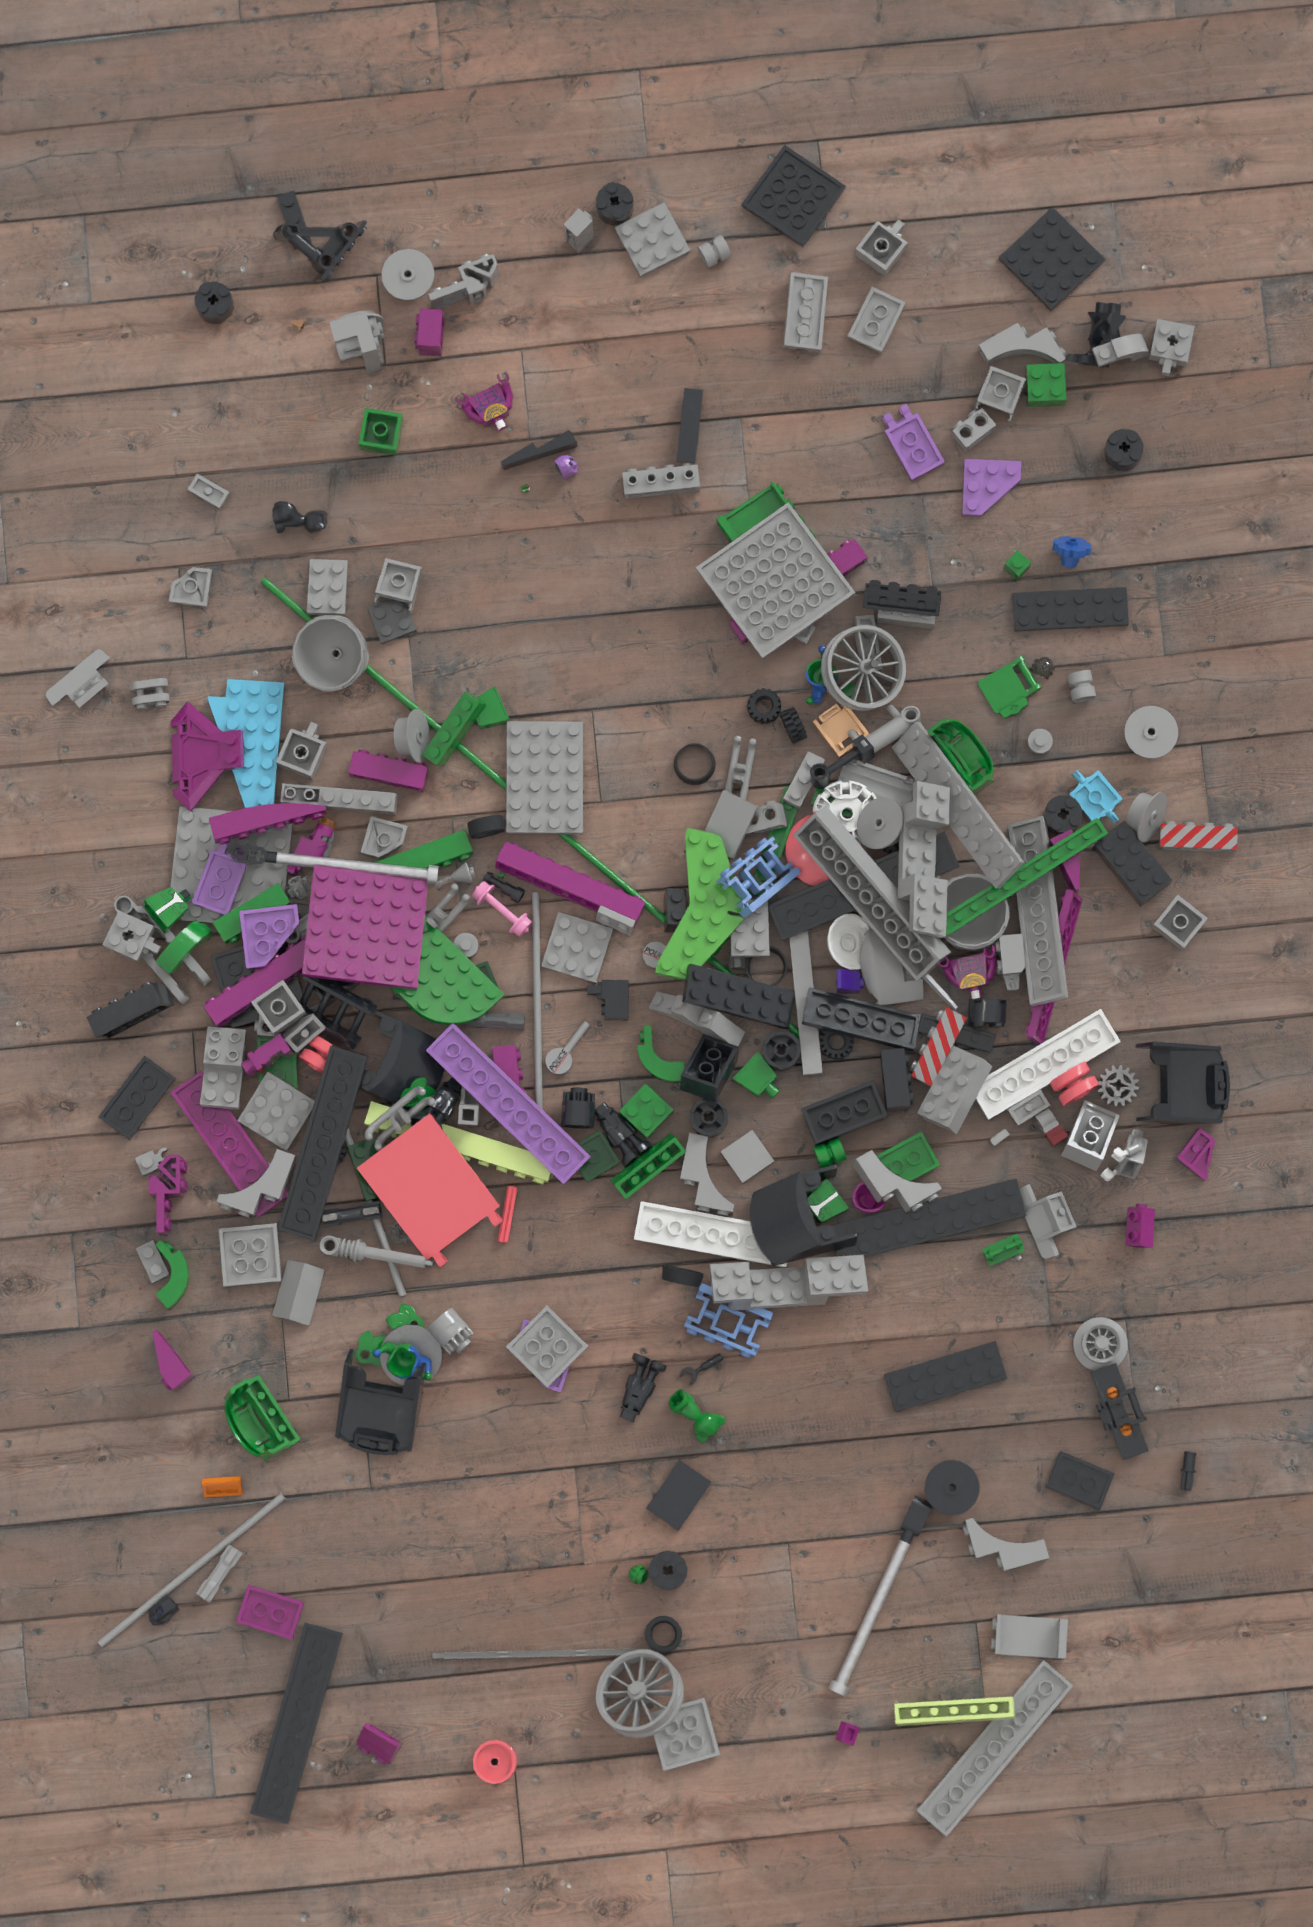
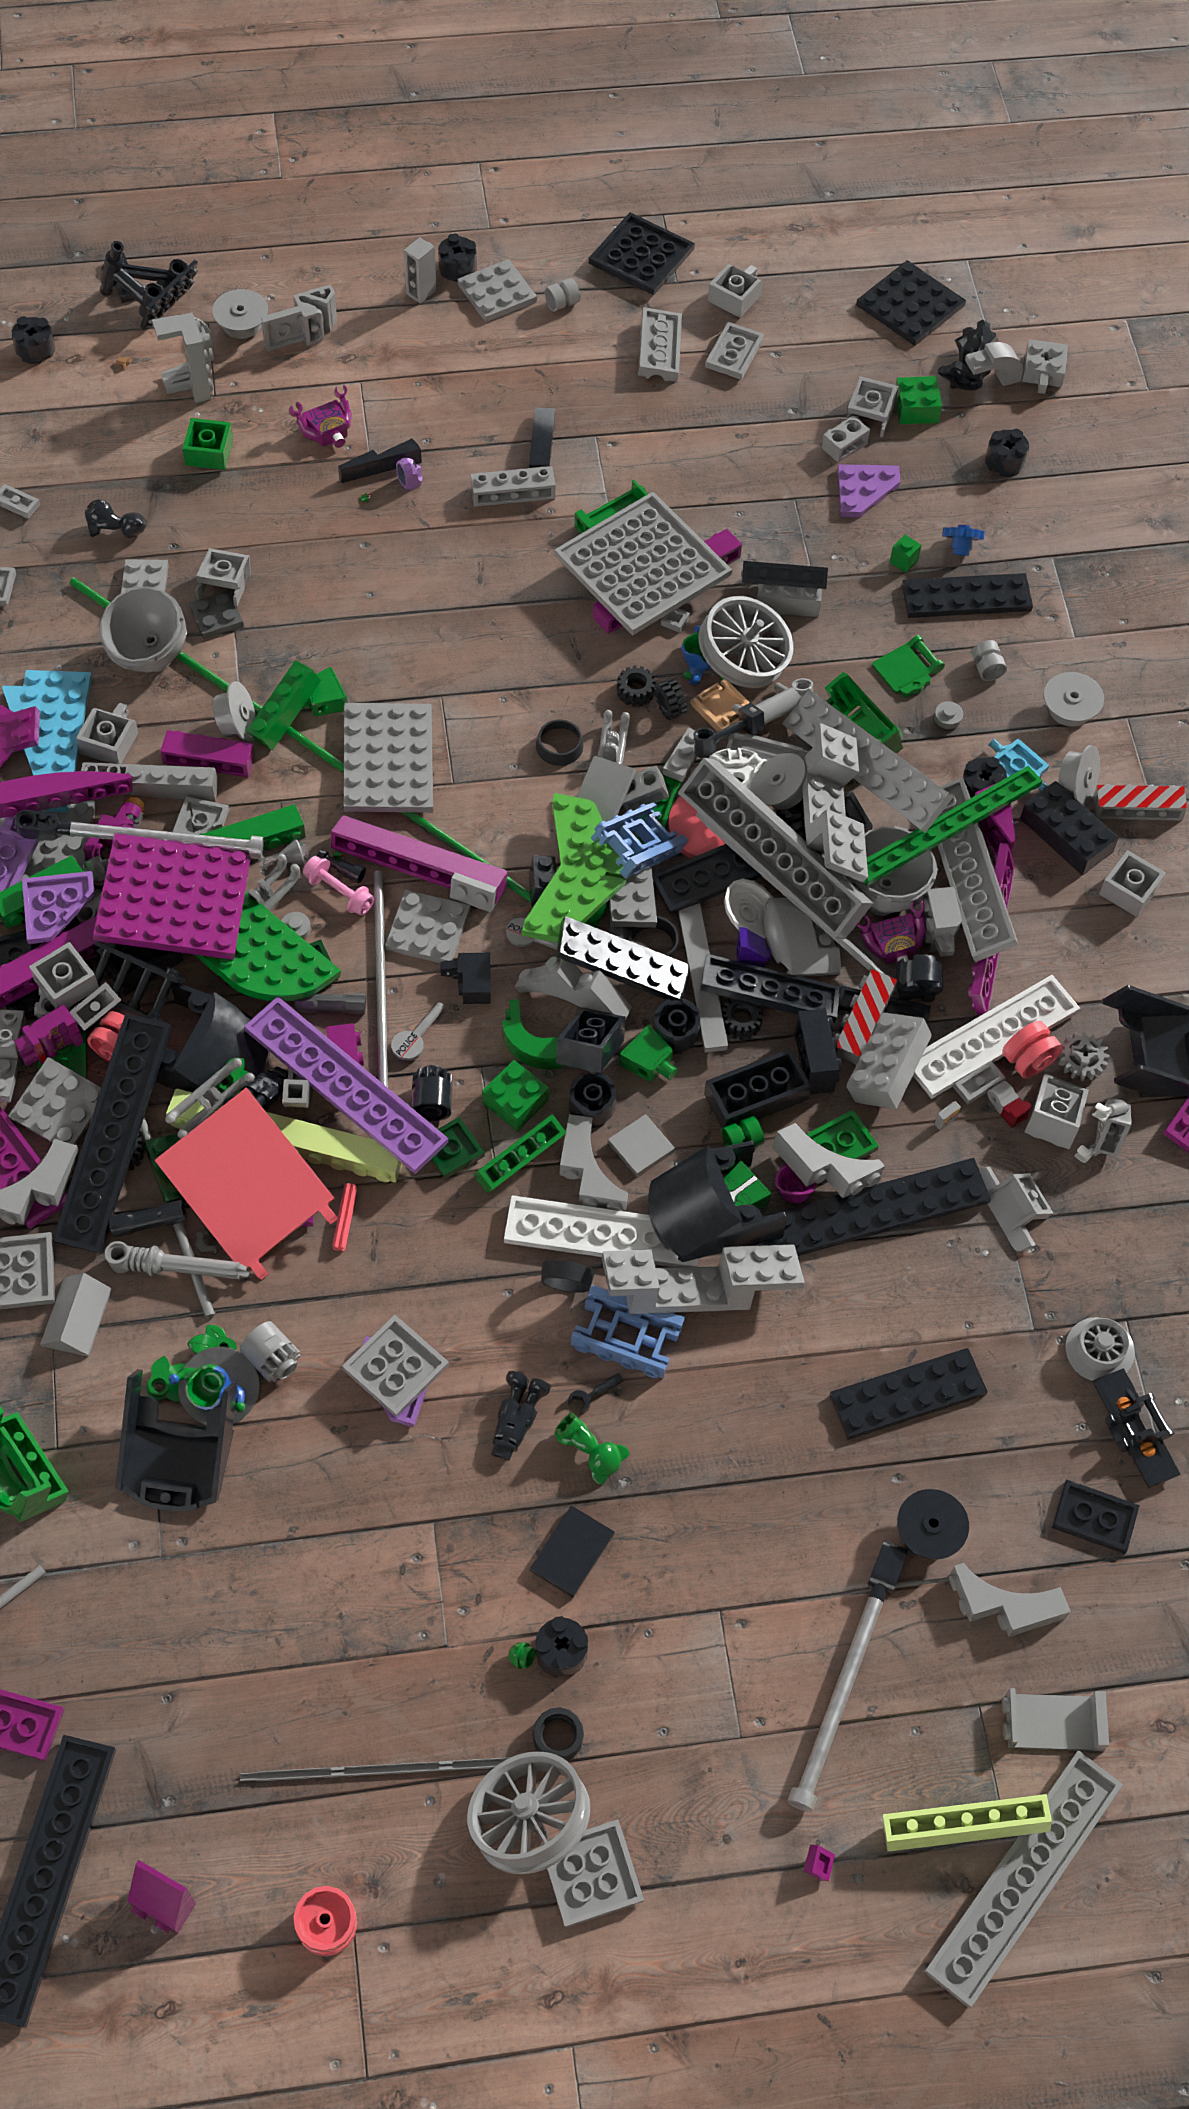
camera: 10 degrees left, 20 degrees down
magenta brick [414,308,445,357] -> none
black tyre [467,815,505,839] -> none
black piece [595,1102,653,1168] -> none
medium lavender tile [882,404,945,481] -> none
light grey arch [978,323,1067,365] -> none
green hinge [982,1234,1025,1266] -> none
clear smoke animal [1031,657,1055,679] -> none
magenta brick [1125,1204,1155,1248] -> none

